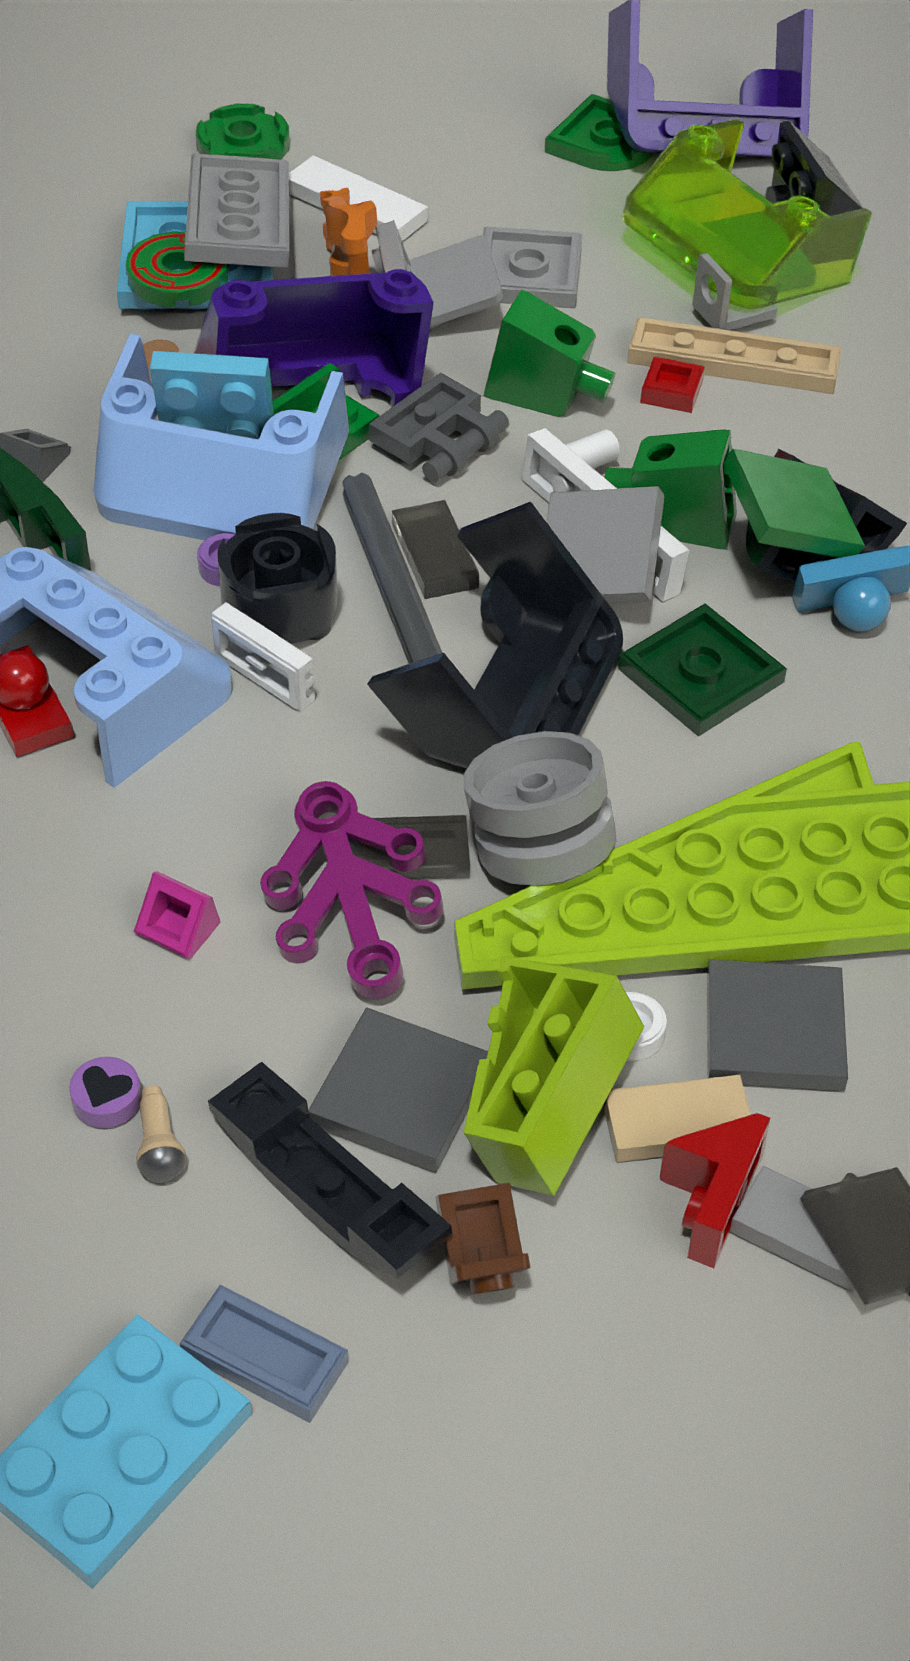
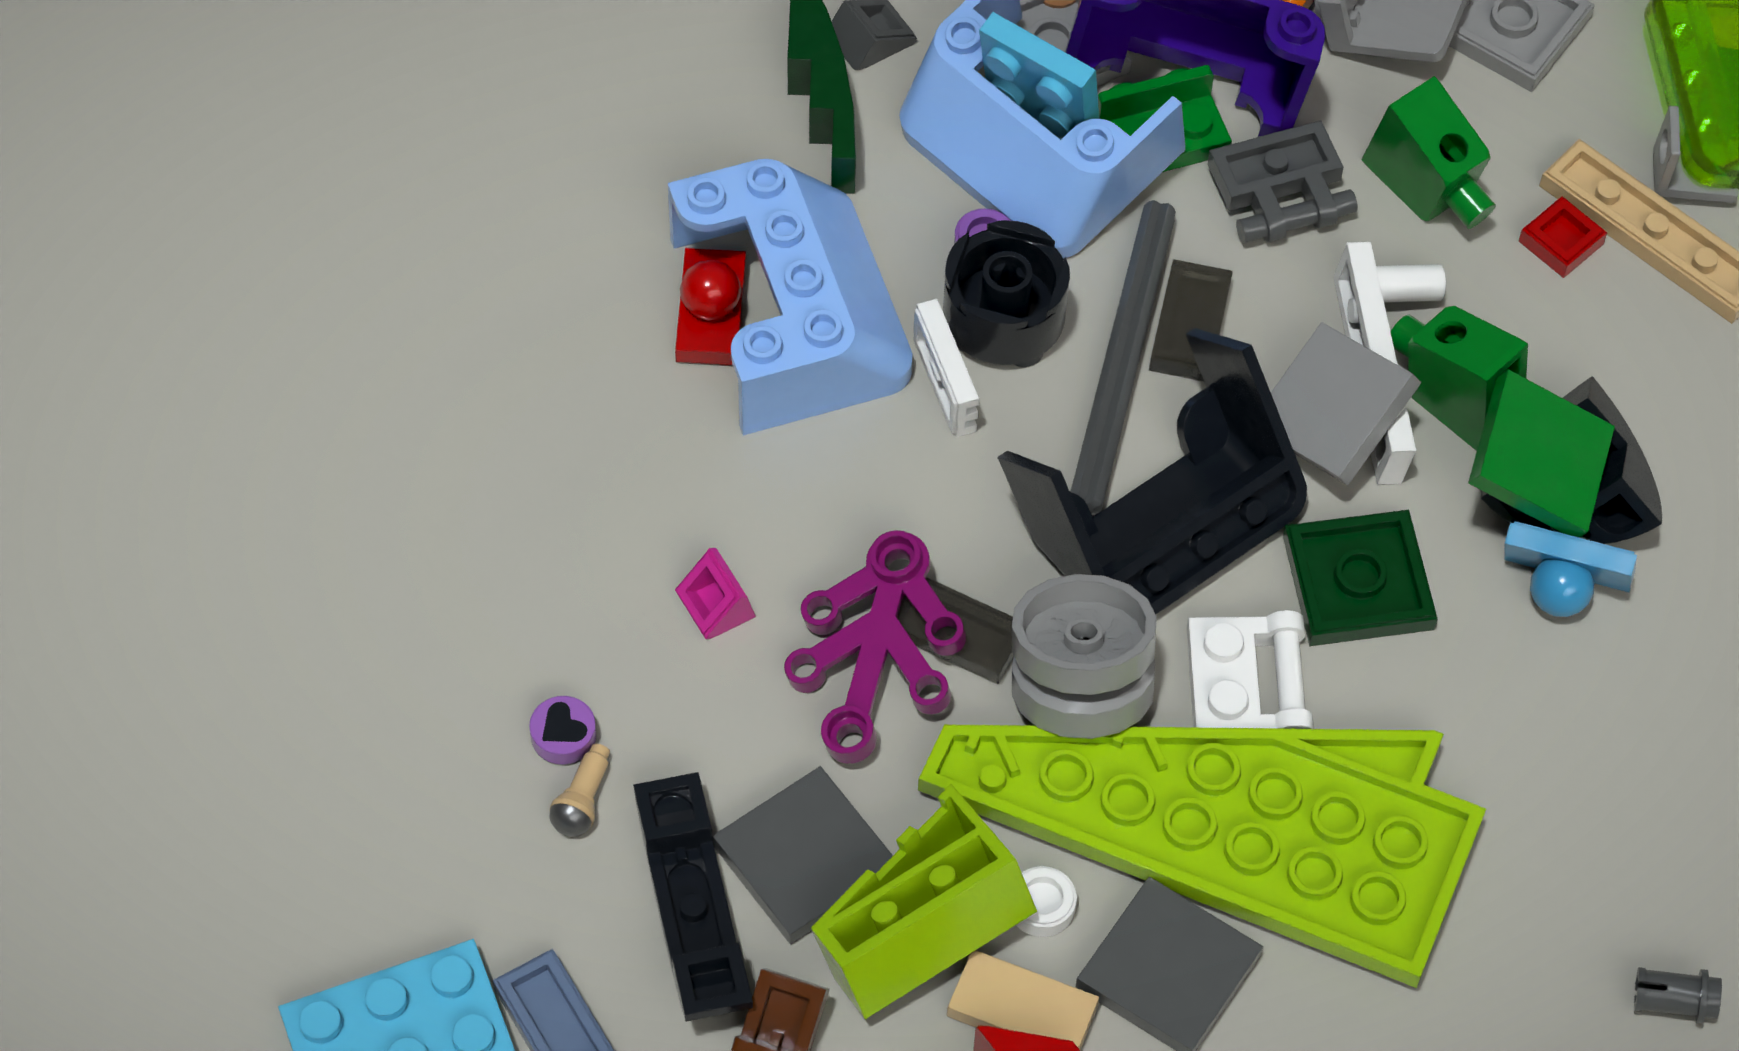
camera: 30 degrees right, 10 degrees up
none -> white plate [1186,610,1313,729]

